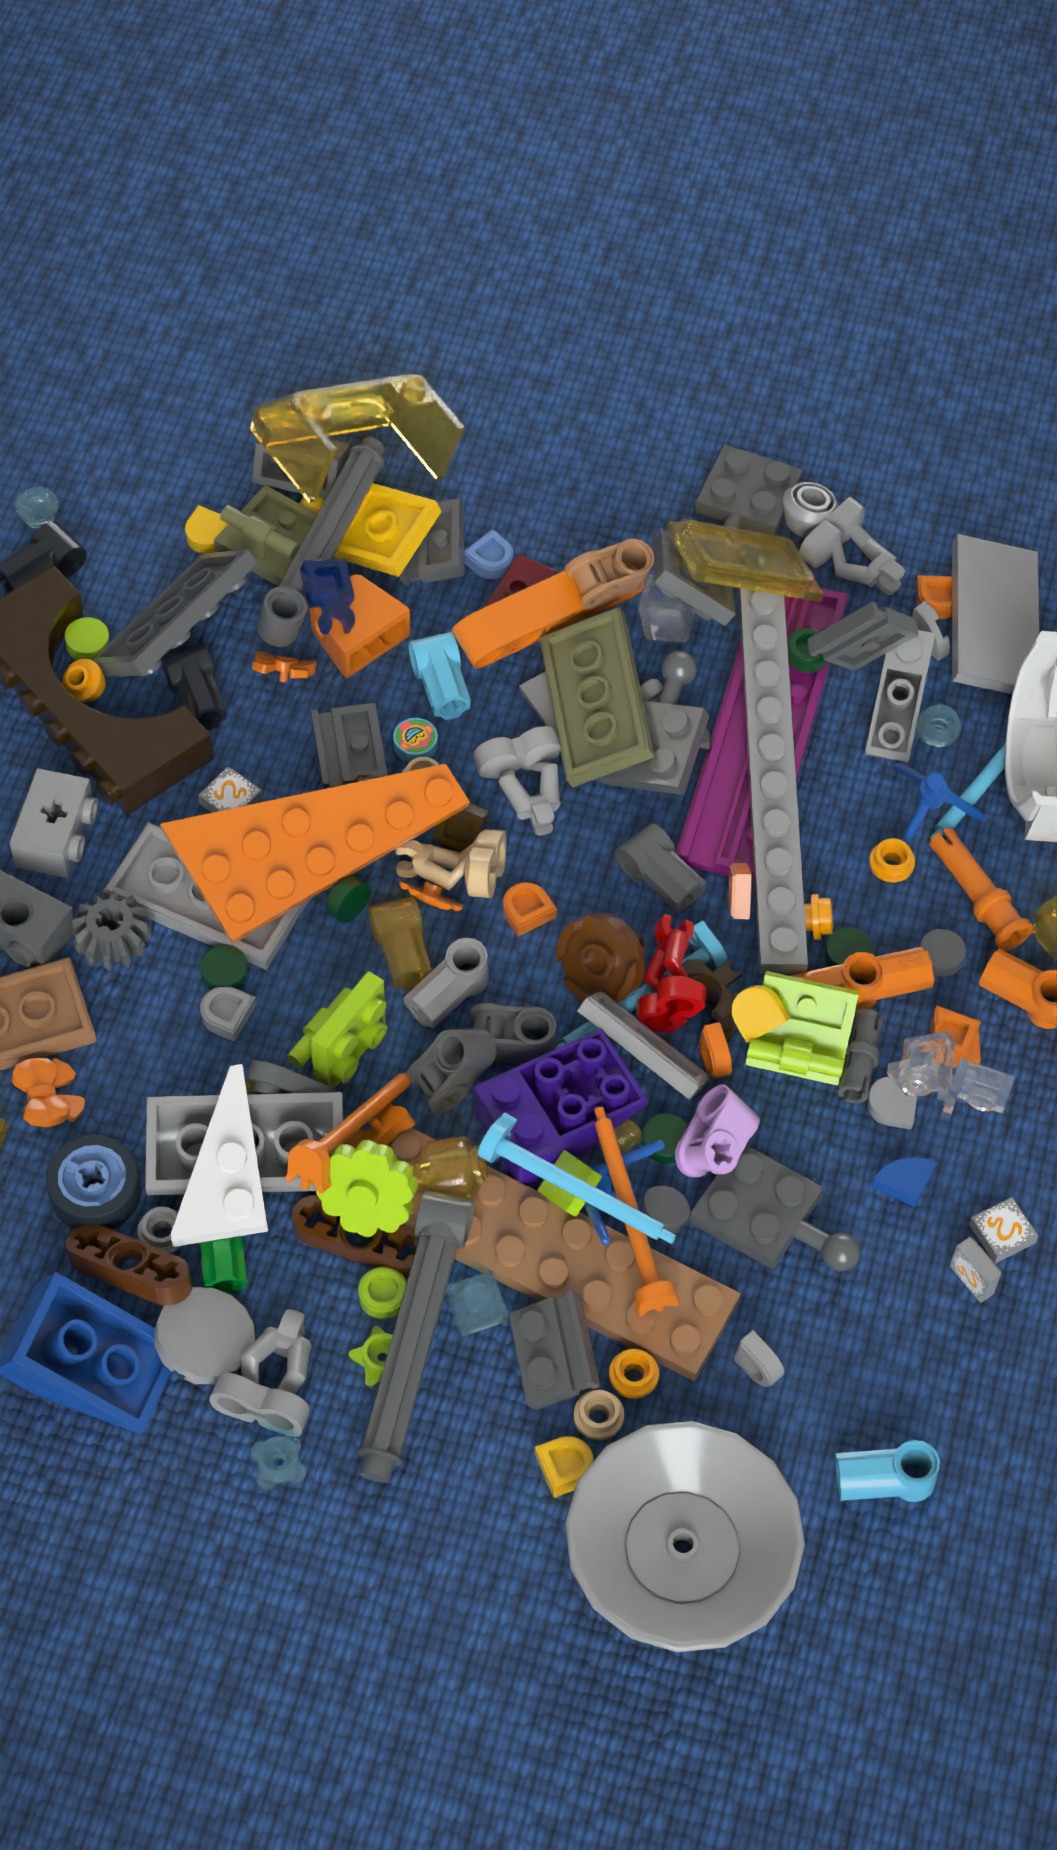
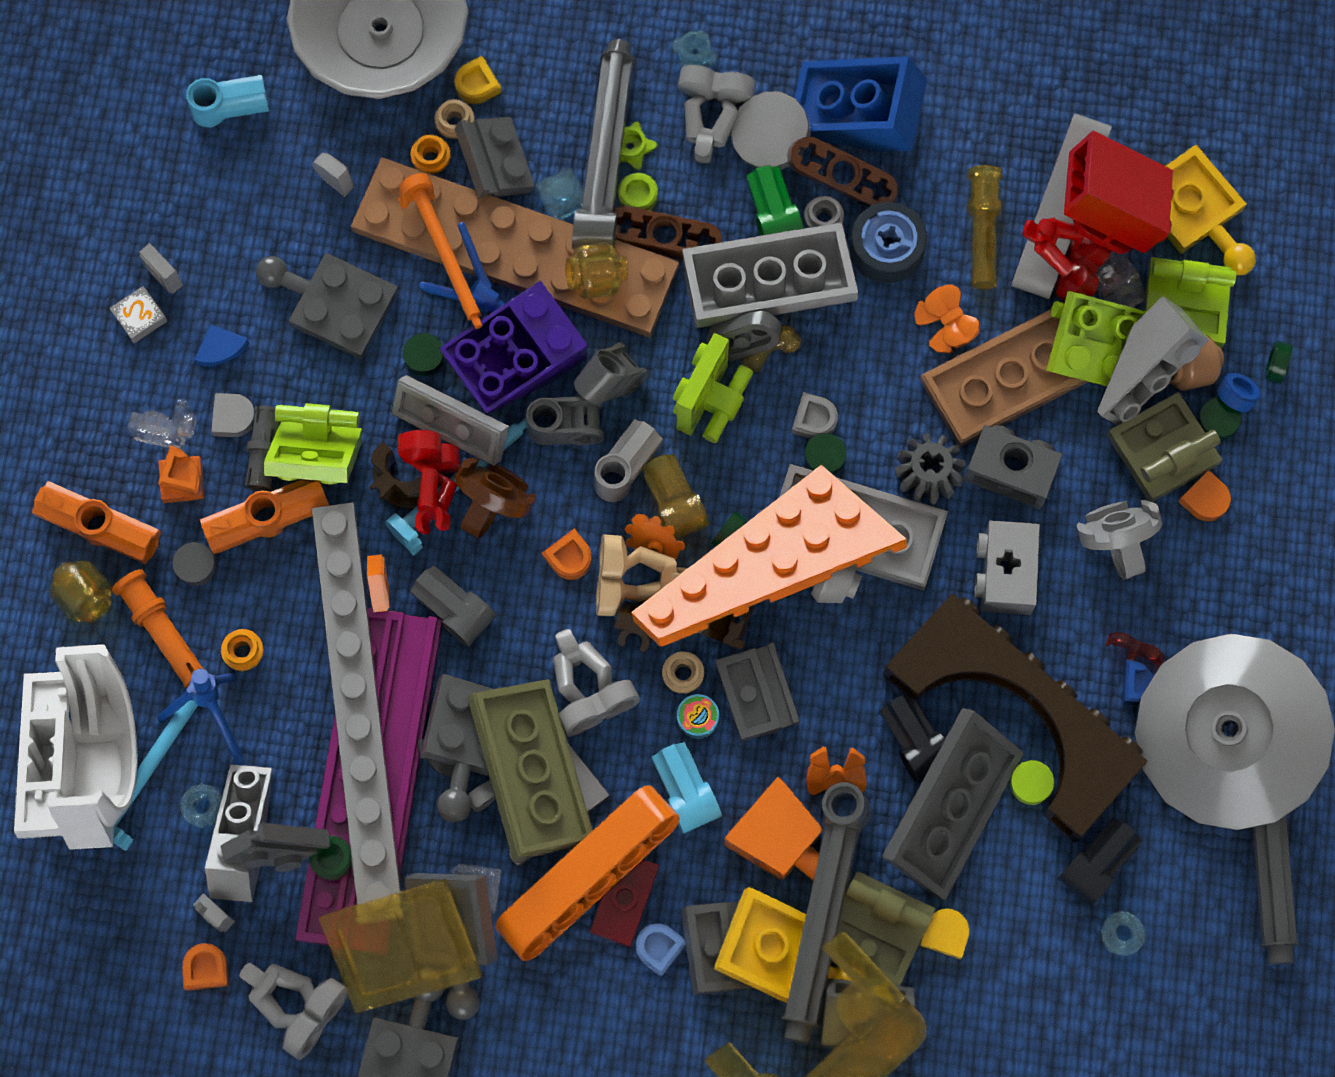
camera: 175 degrees right, 15 degrees up
light orange plate [62,659,106,703] -> none
white wing [171,1064,268,1247] -> none
tile [198,766,263,813] -> none
orange piece [285,1072,410,1194] -> none
clear blue plate [299,559,355,635] -> none
lime plant [316,1140,418,1237] -> none
orange piece [344,1103,415,1149] -> none
medium azure piece [477,1112,676,1244] -> none
lime tile [537,1150,603,1217] -> none
medium nougat piece [565,539,654,609] -> none
dark grey tile [639,1185,690,1234] -> none
lavender piece [675,1084,760,1178] -> none
orange tile [698,1022,732,1079] -> none
yellow tile [732,985,791,1043] -> none
light grey cone [782,482,839,537] -> none
light orange plate [804,894,833,940] -> none
dark green tile [825,928,873,967] -> none
clear bracket [887,1031,956,1096] -> none
light grey tile [952,534,1039,694] -> none

